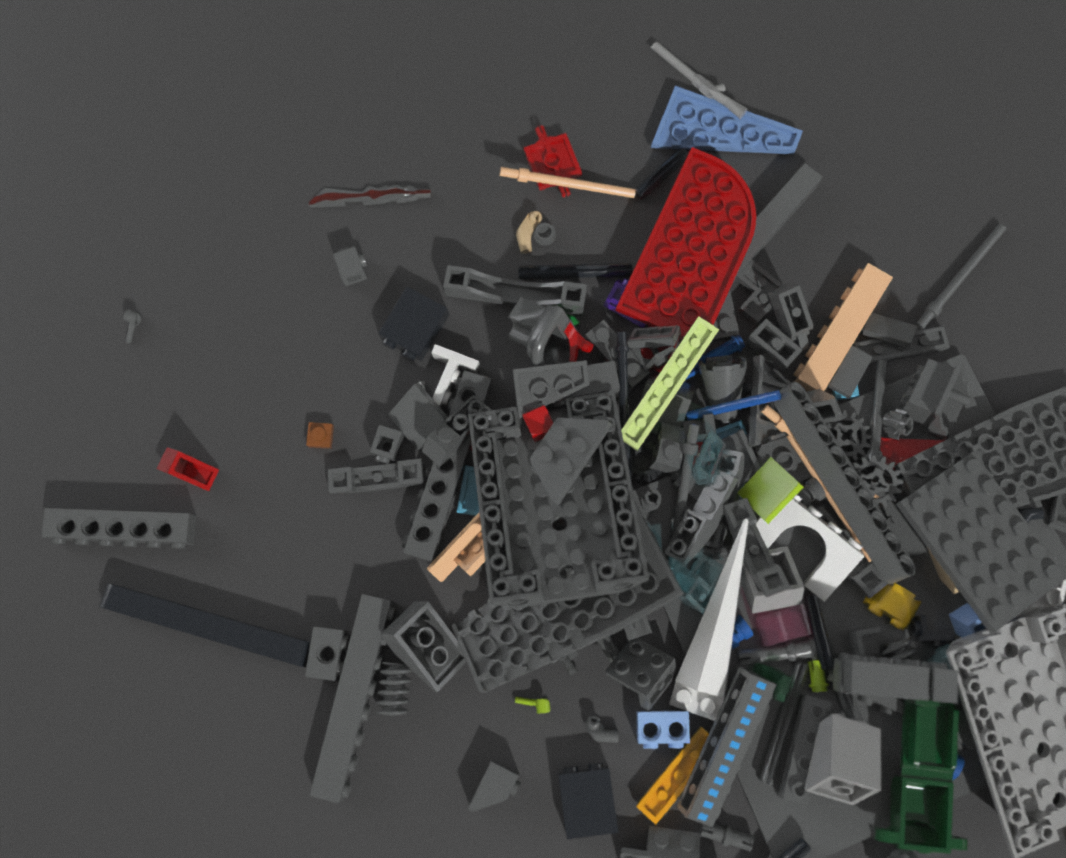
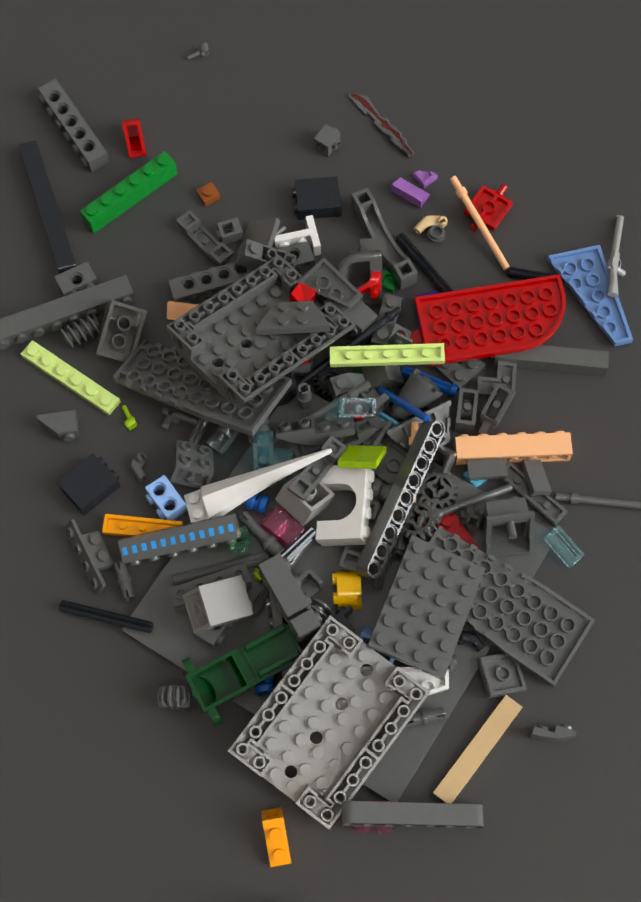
camera: 50 degrees right, 10 degrees down
dark grey plate [627,325,681,349] -> none
none -> yellowish green plate [21,340,121,416]
none -> green brick [80,151,178,234]
none -> medium lavender slope [391,177,430,208]
none -> medium lavender tile [413,170,438,188]
none -> clear light blue tile [543,525,585,568]

